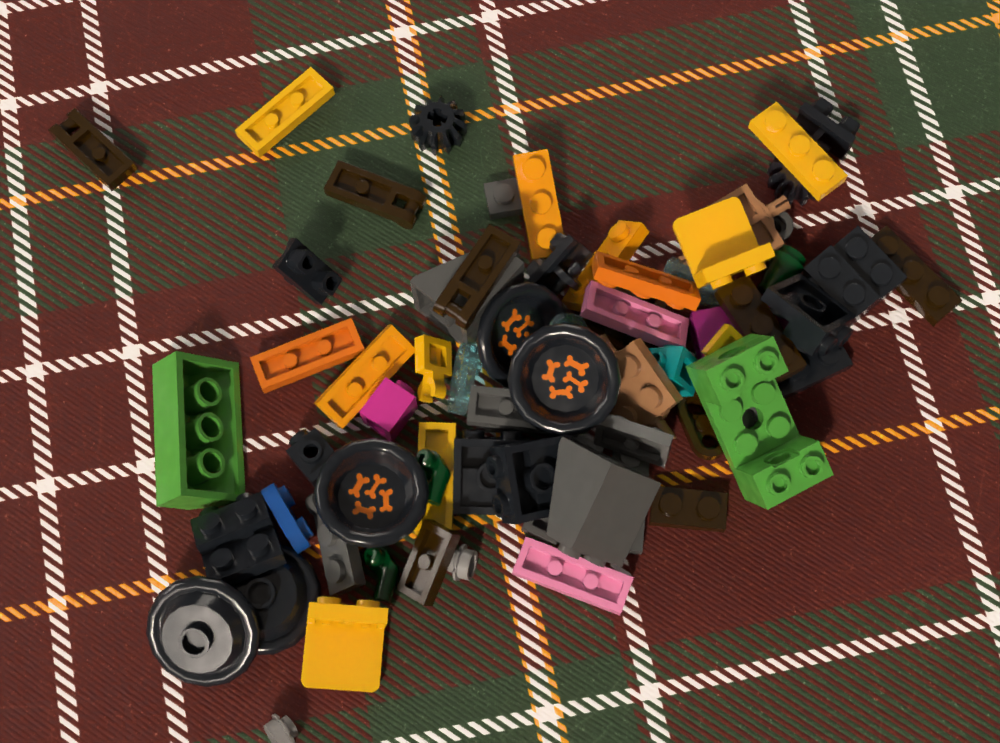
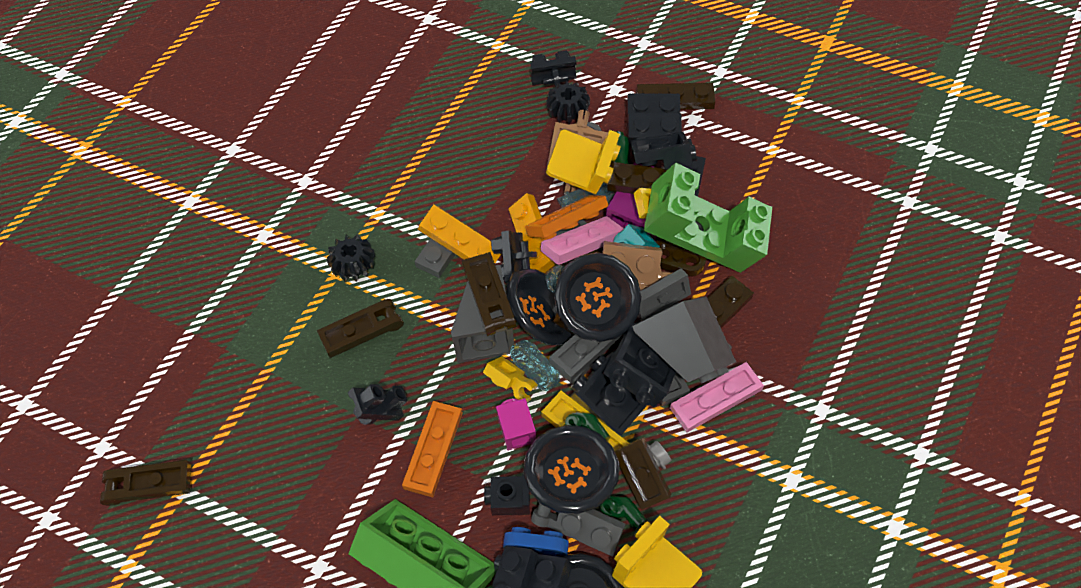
camera: 50 degrees left, 10 degrees down
yellow plate [235,67,335,158] -> none
light orange plate [314,325,415,429] -> none
yellow plate [748,101,848,202] -> none

